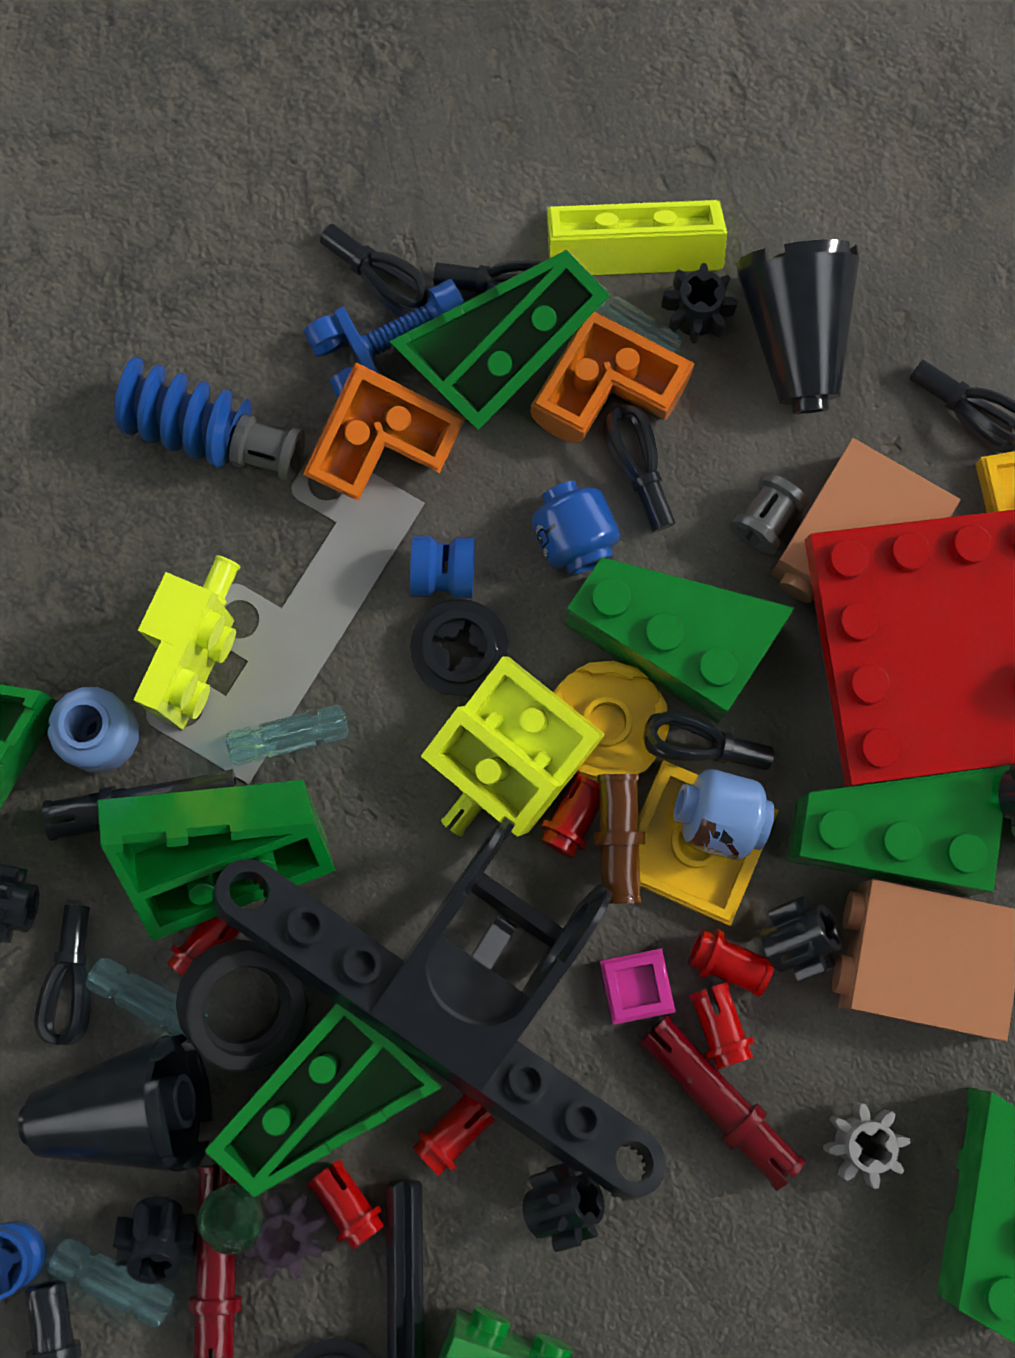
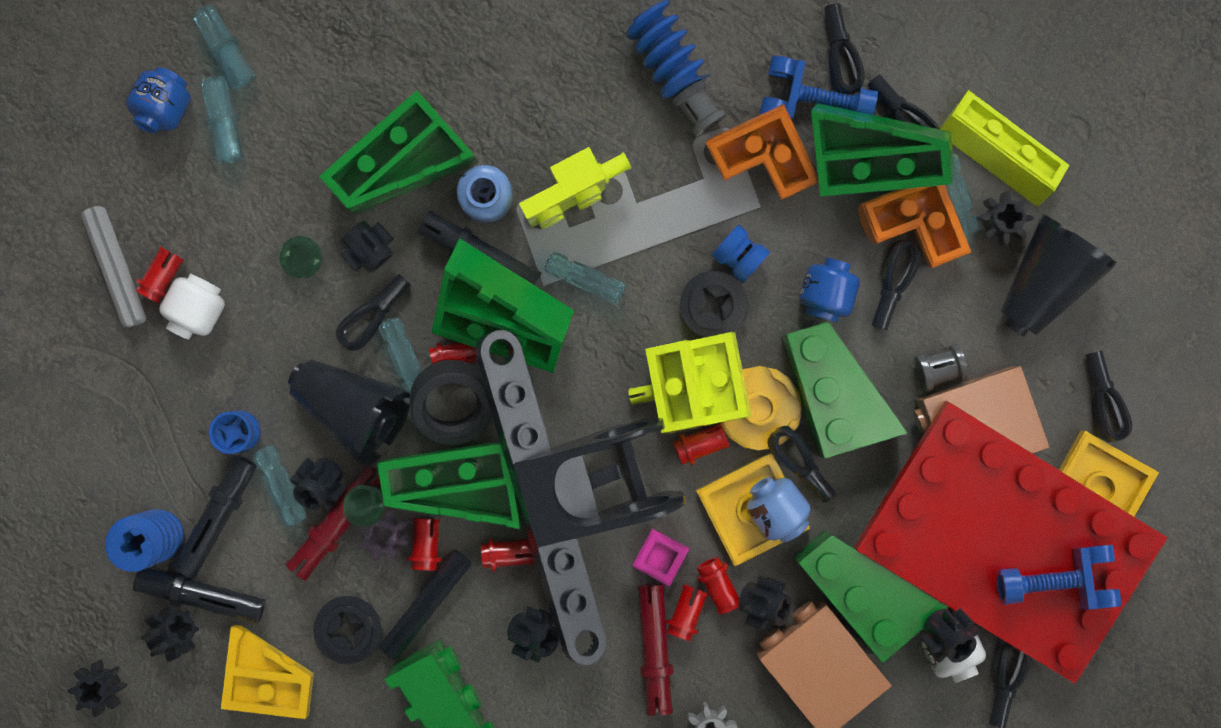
camera: 40 degrees right, 10 degrees up
reddish brown pin [594,774,645,904] -> none

